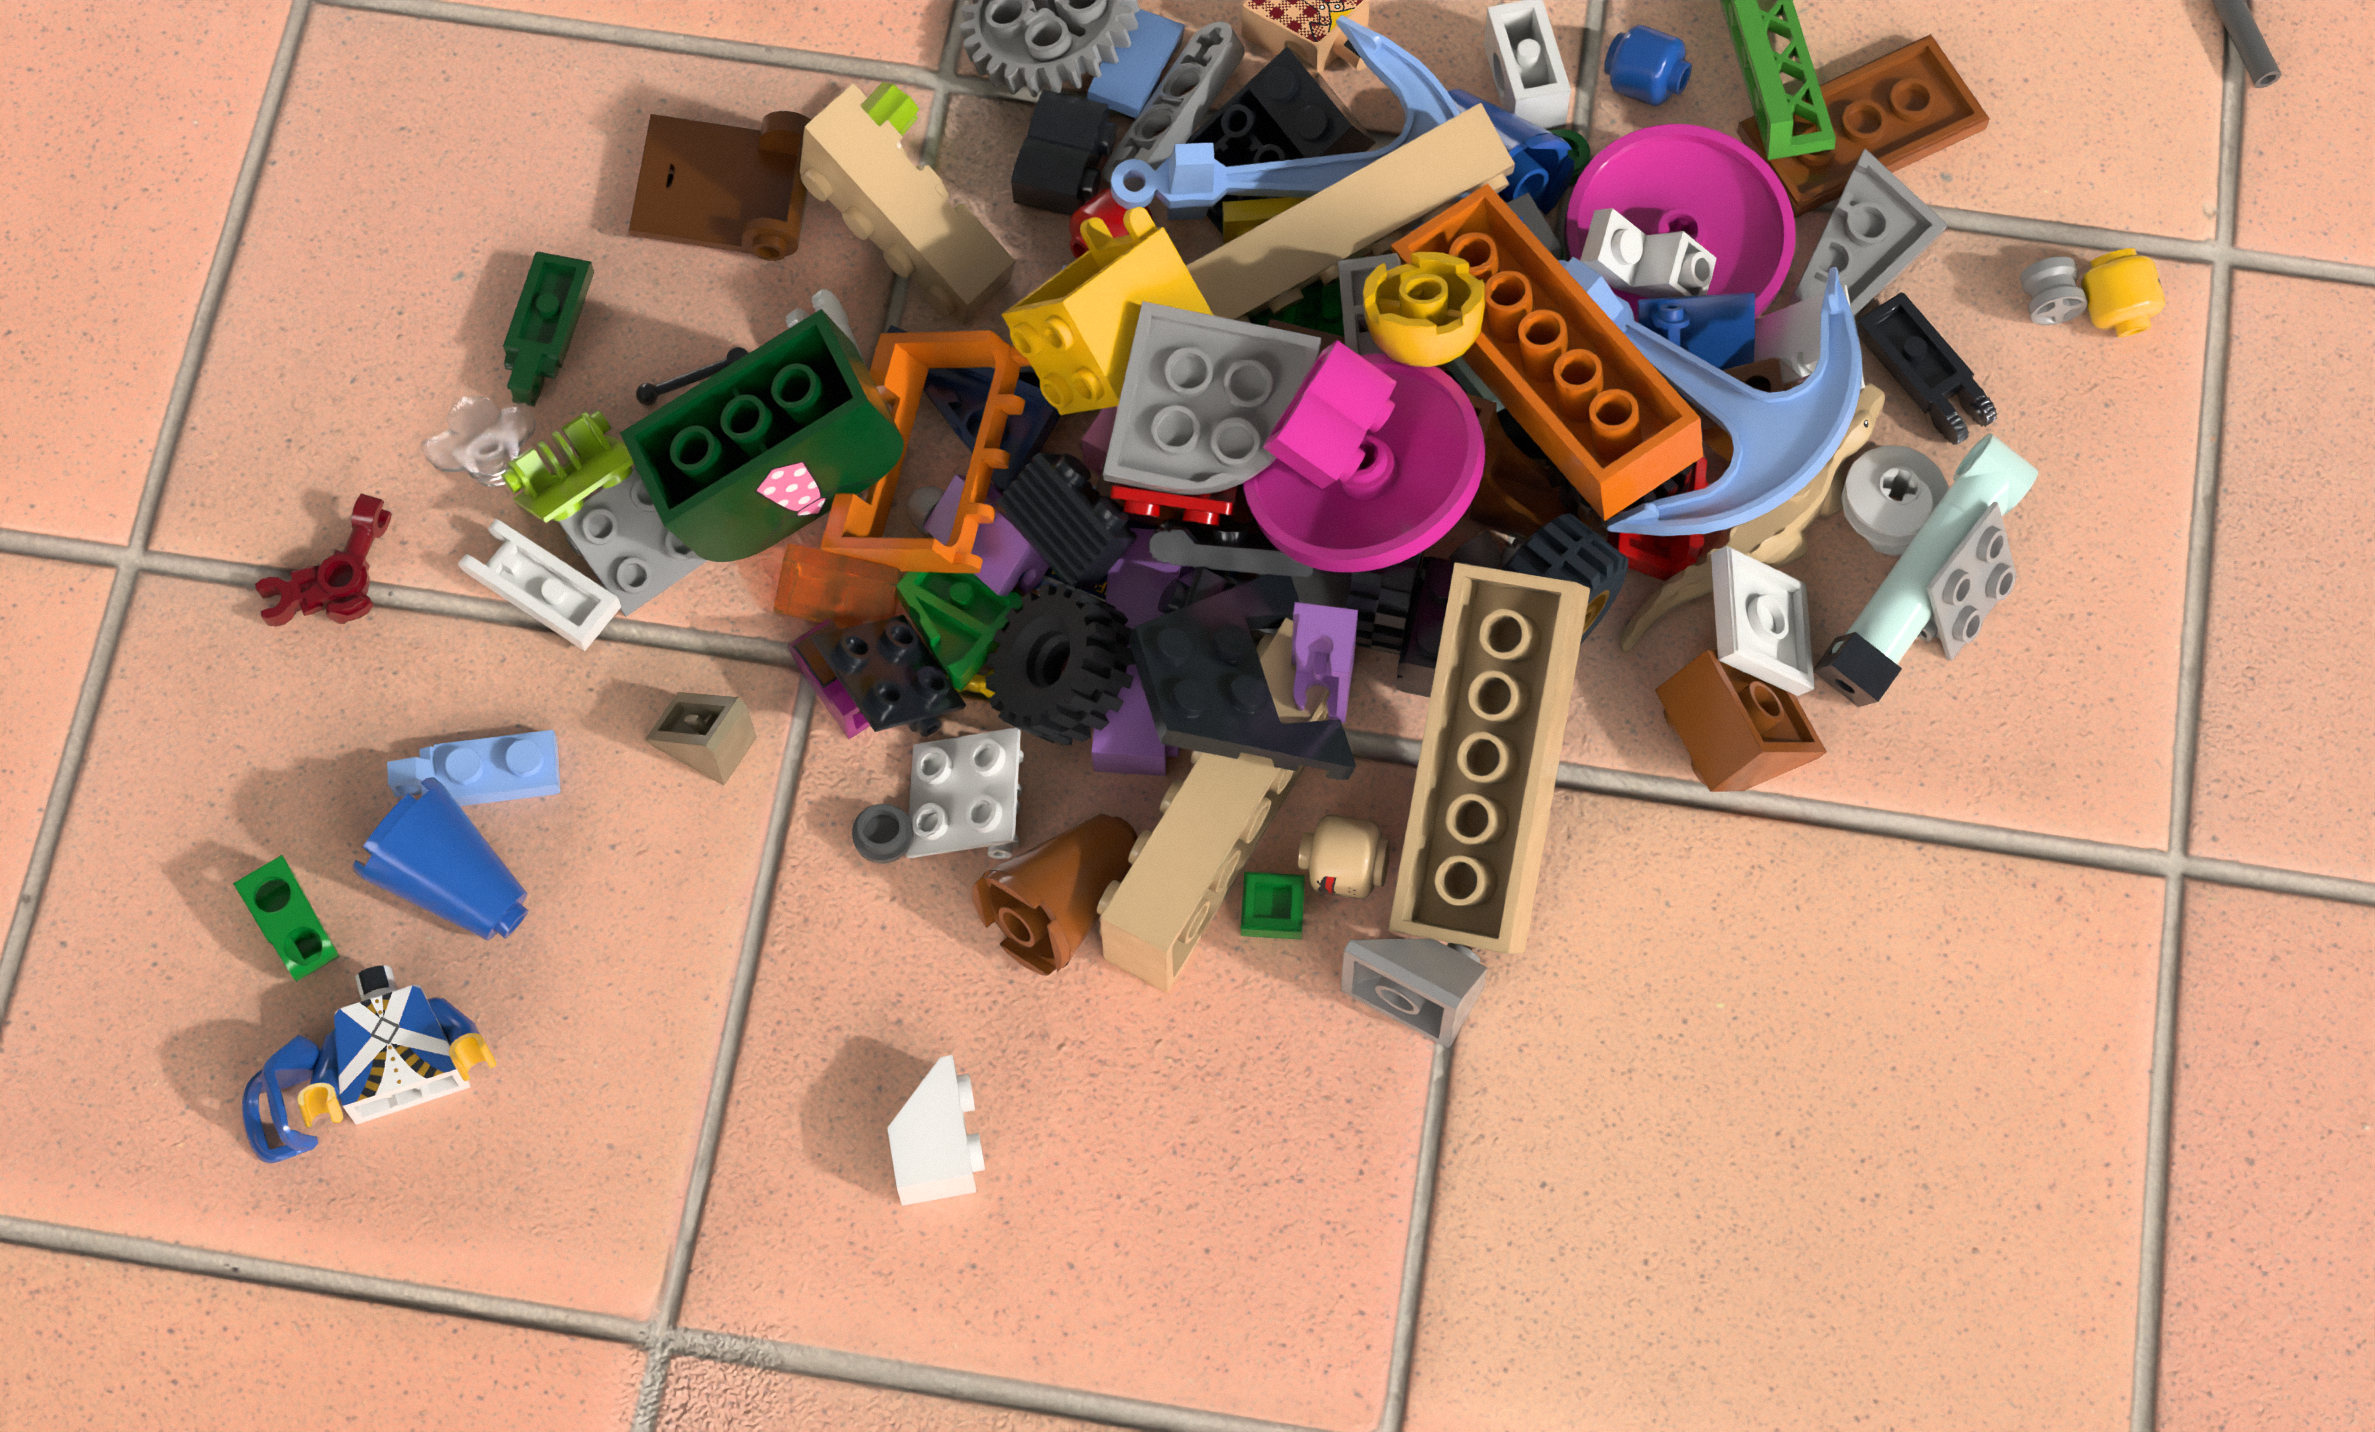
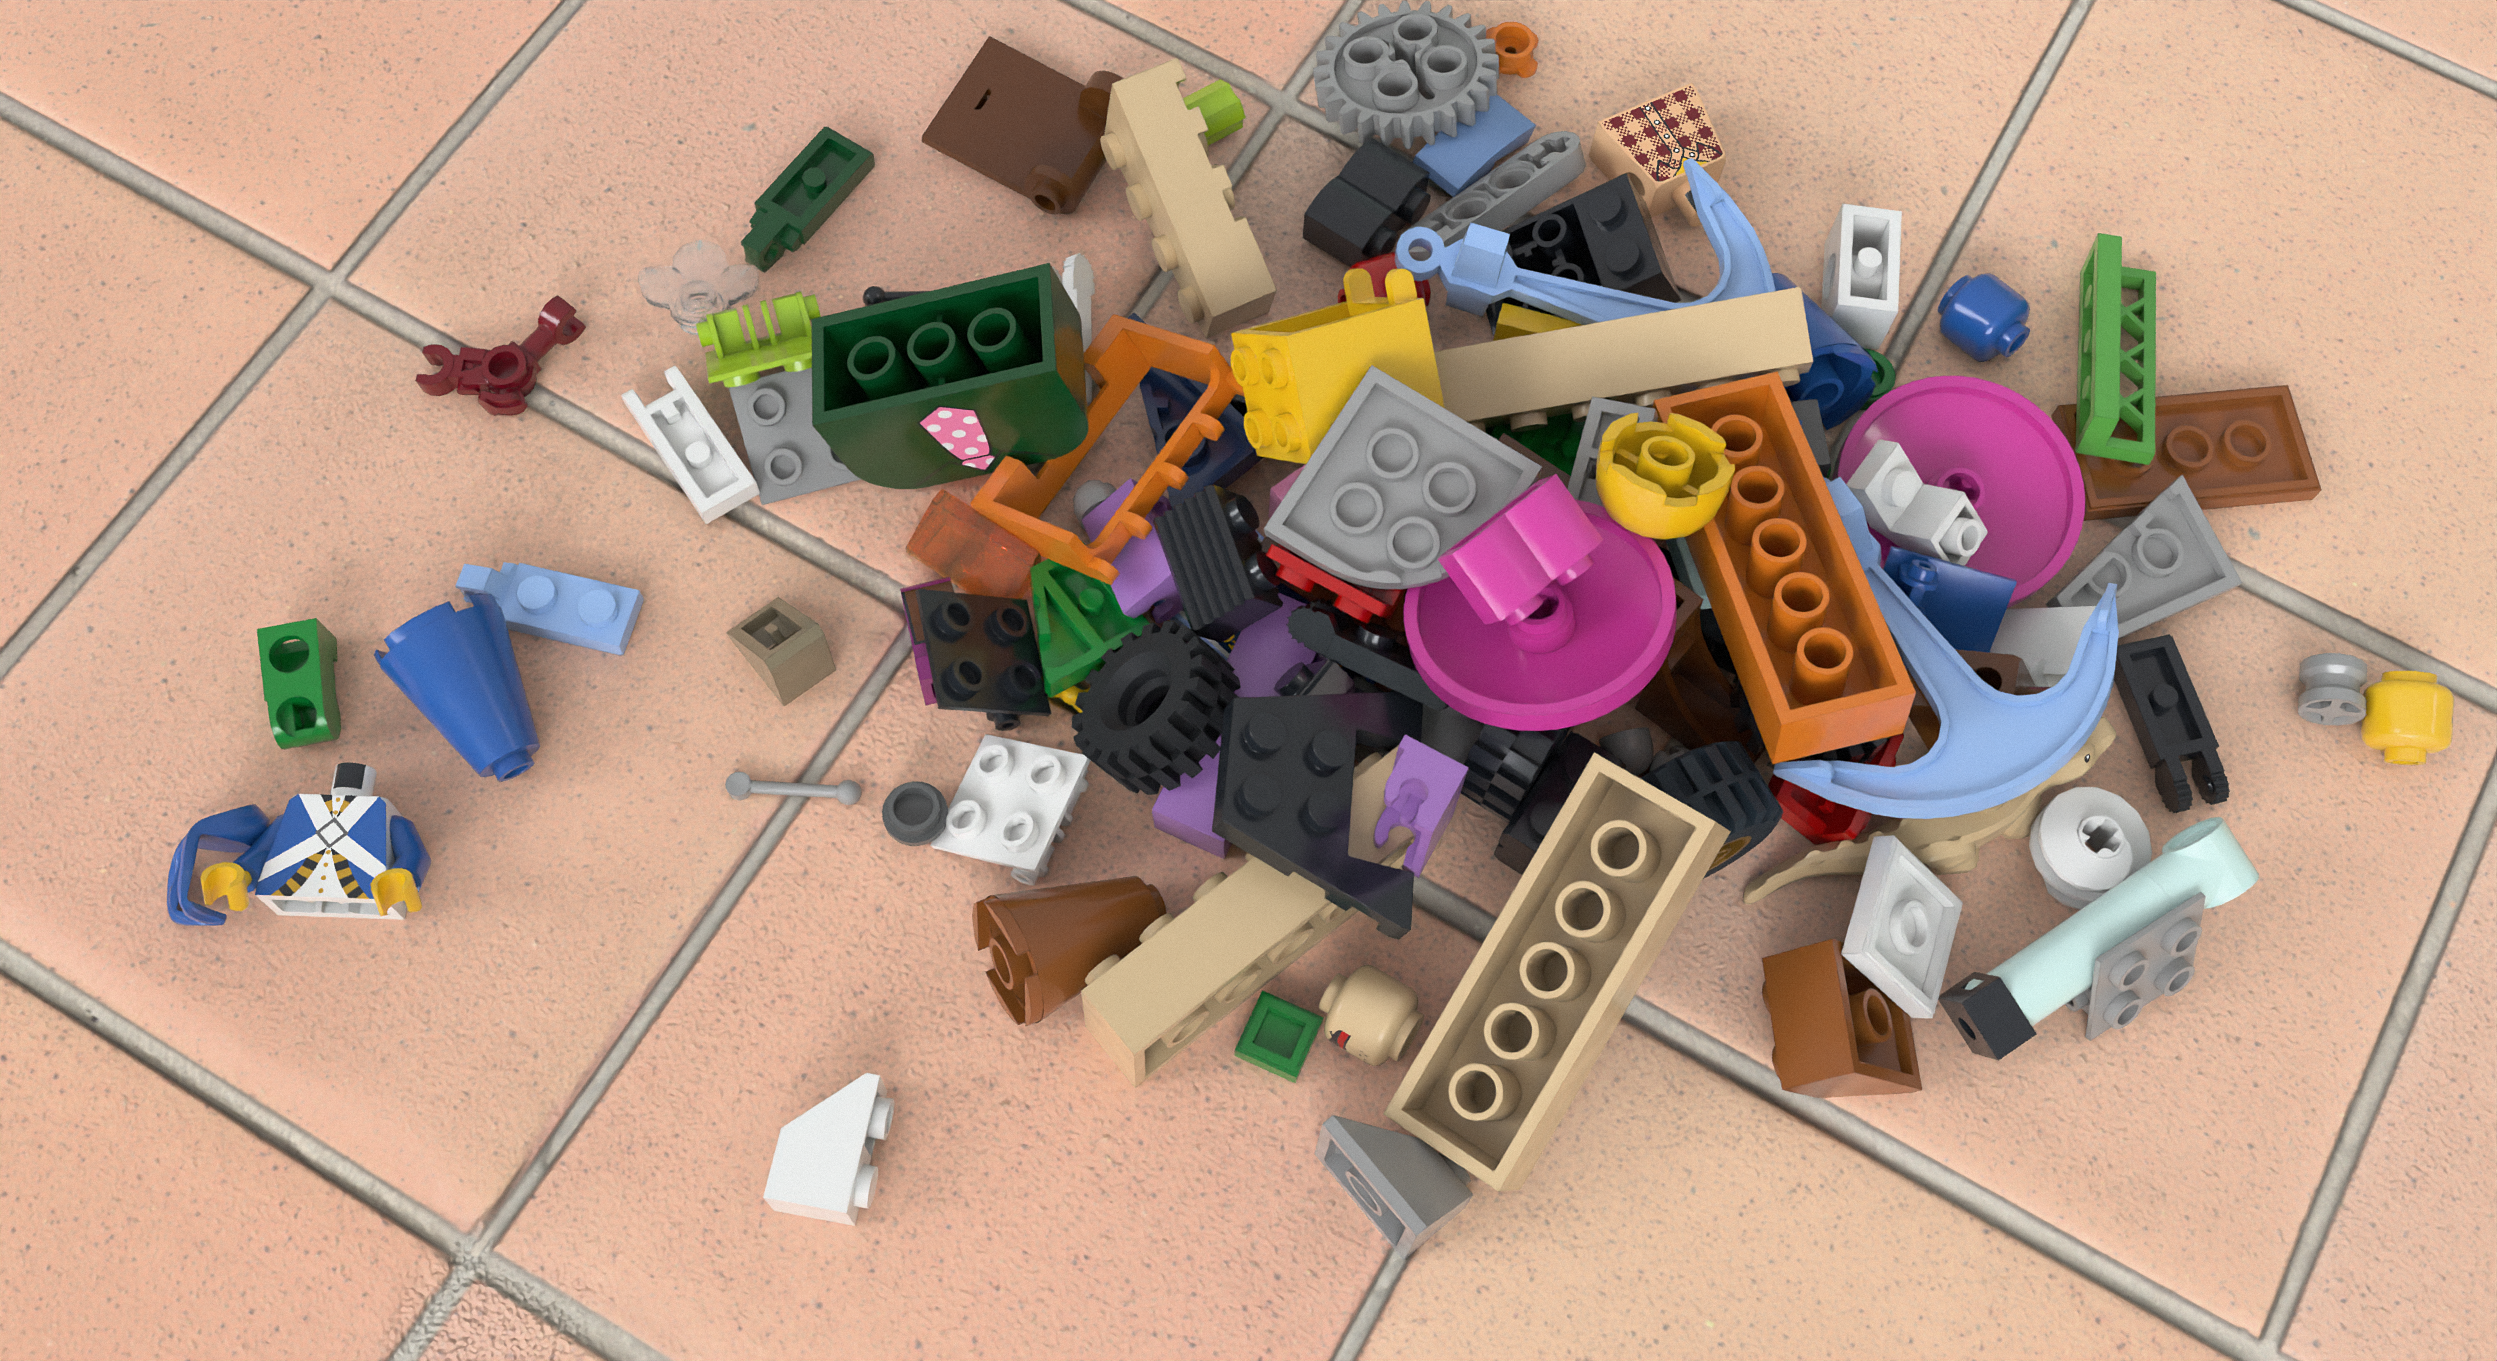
camera: 15 degrees right, 0 degrees up
none -> light grey hinge [725,772,862,805]

